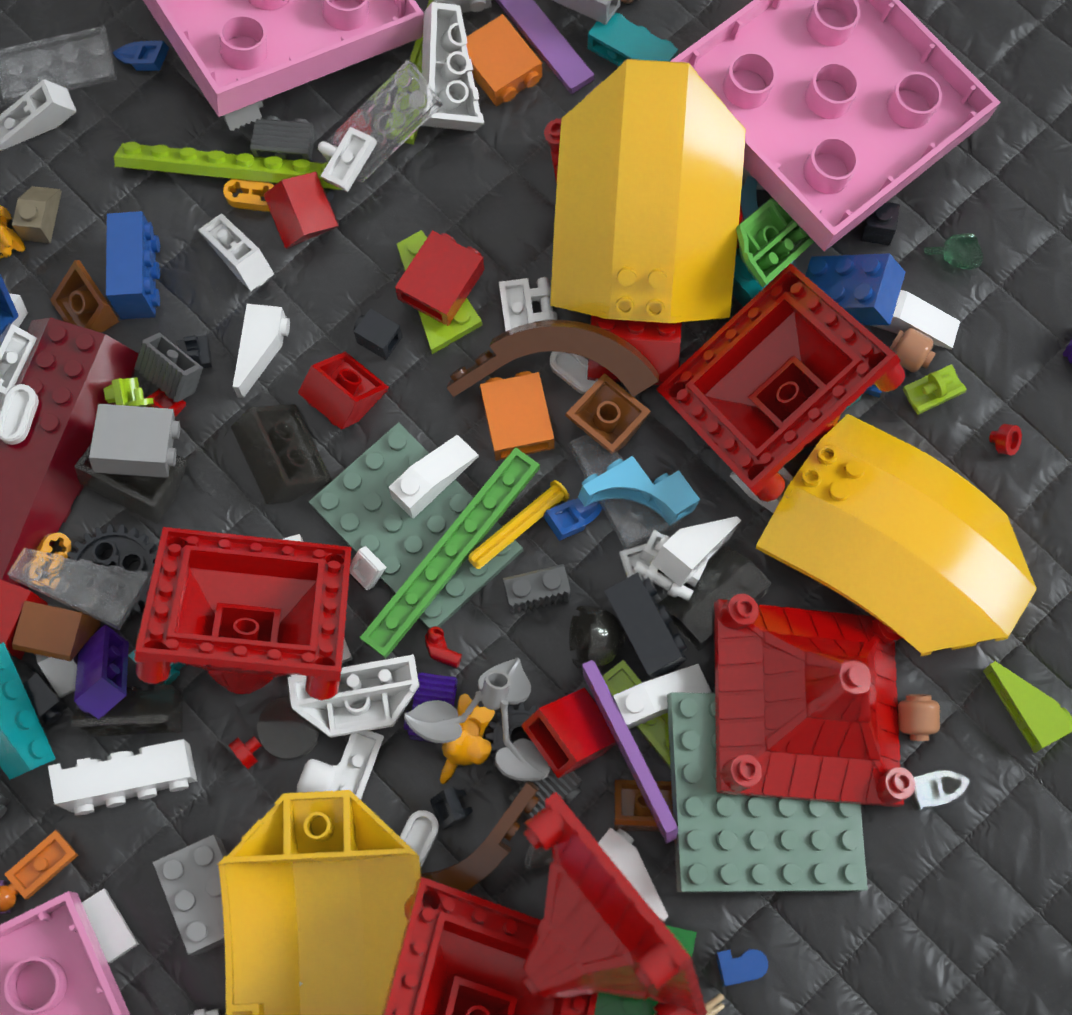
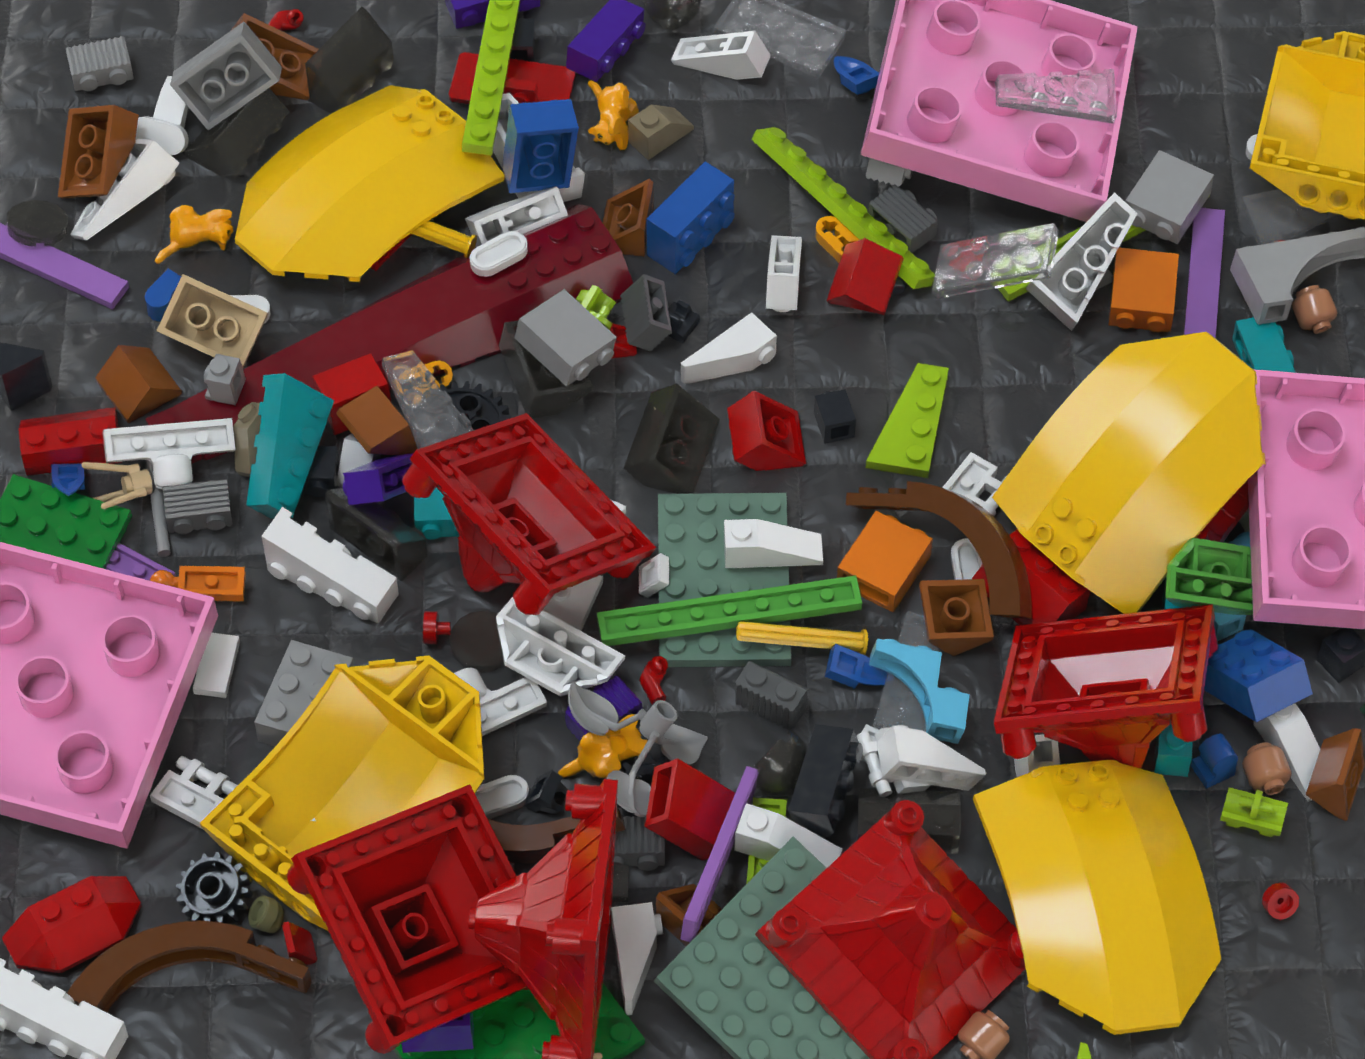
camera: 40 degrees right, 15 degrees down
white plate [318,127,377,192] -> none
red brick [395,230,485,326] -> none
none -> dark orange slope [1306,728,1365,821]

